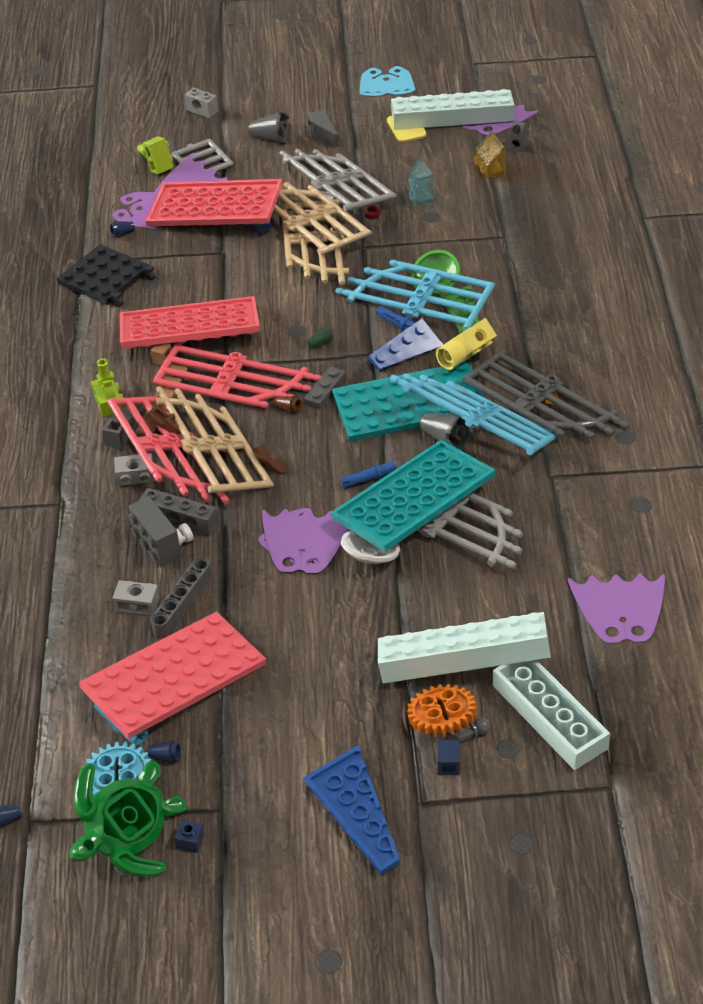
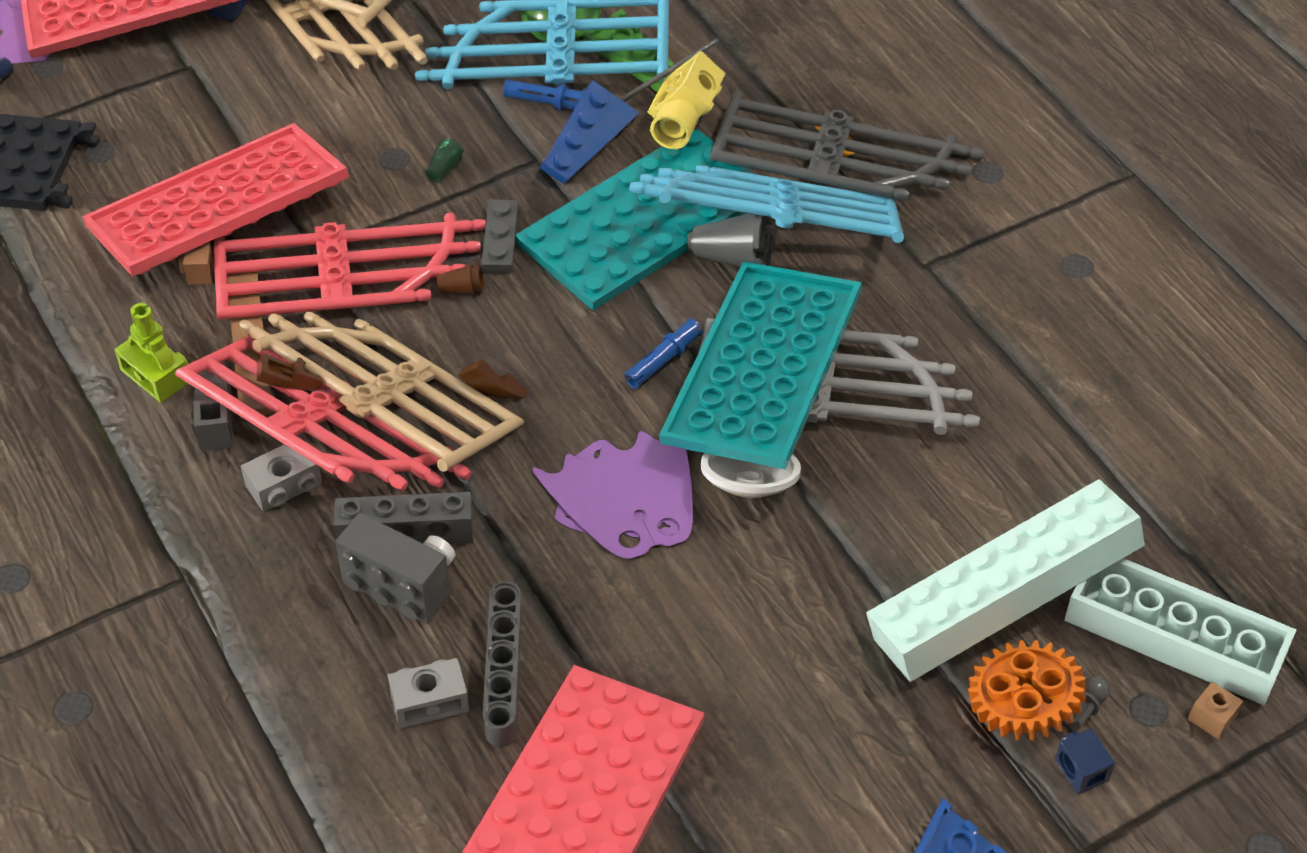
camera: 30 degrees left, 5 degrees up
medium lavender piece [568,573,665,643] -> none
none -> dark grey piece [619,38,720,102]
none -> medium nougat plate [1188,681,1243,740]

